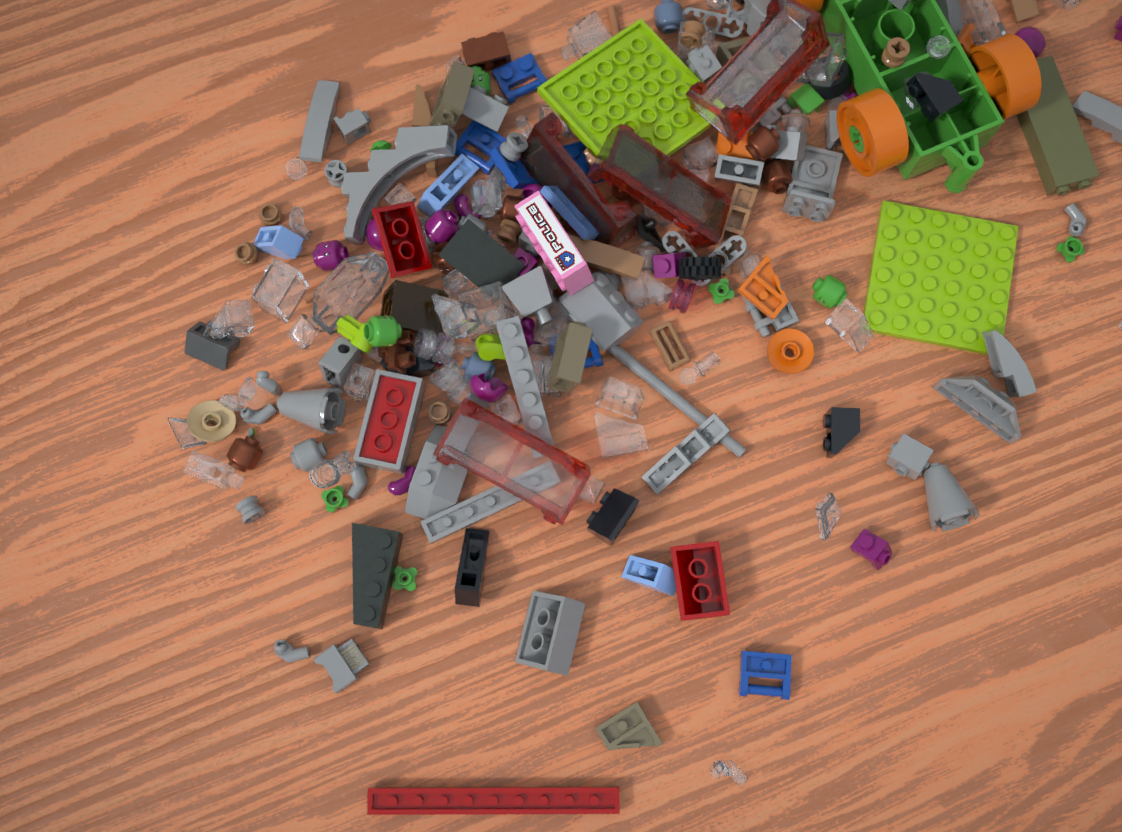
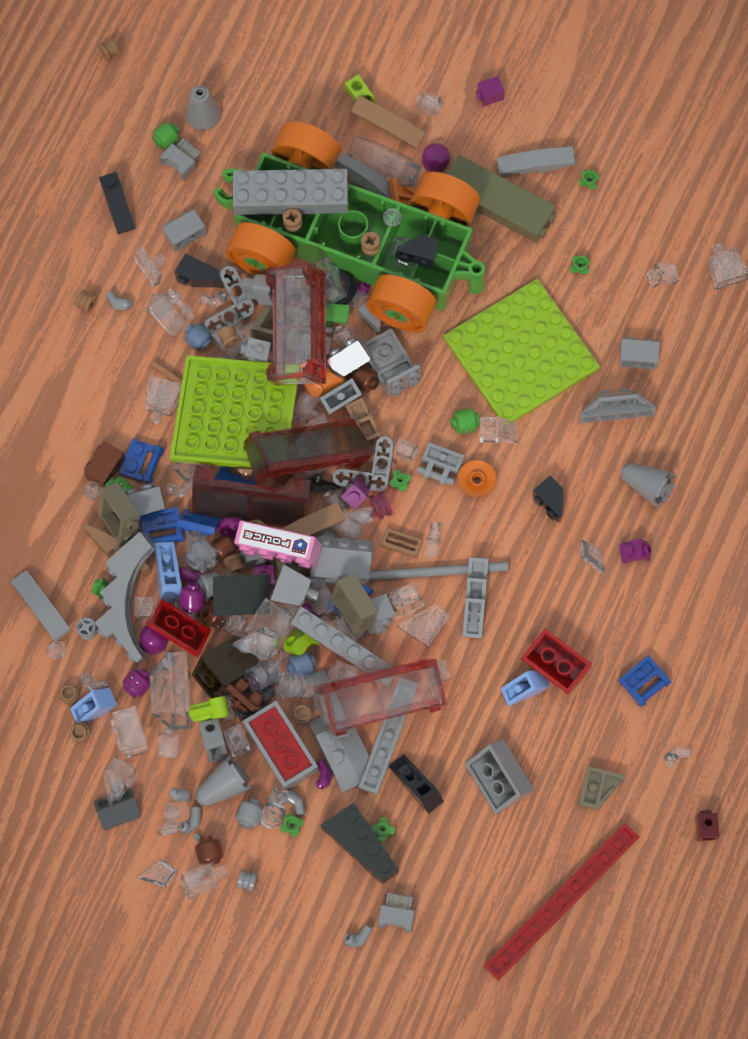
camera: 45 degrees left, 5 degrees down
tan dish [187,400,236,442] -> none
light grey brick [334,108,371,145] -> none
bright green head [364,316,402,347] -> none
magenta hair [470,373,508,403] -> none
light grey wheel [499,132,528,161] -> none
medium blue tile [540,186,600,240] -> none
black slope [586,488,640,546] -> none
black tyre [679,256,721,280] -> none
orange wing [736,255,789,320] -> none
copper head [745,126,781,161] -> none
light grey head [885,433,934,480] -> none
light grey slope [982,330,1037,397] -> none
light grey arm [1064,203,1087,236] -> none
none -> light grey brick [368,594,396,634]
none -> light grey brick [619,337,660,370]

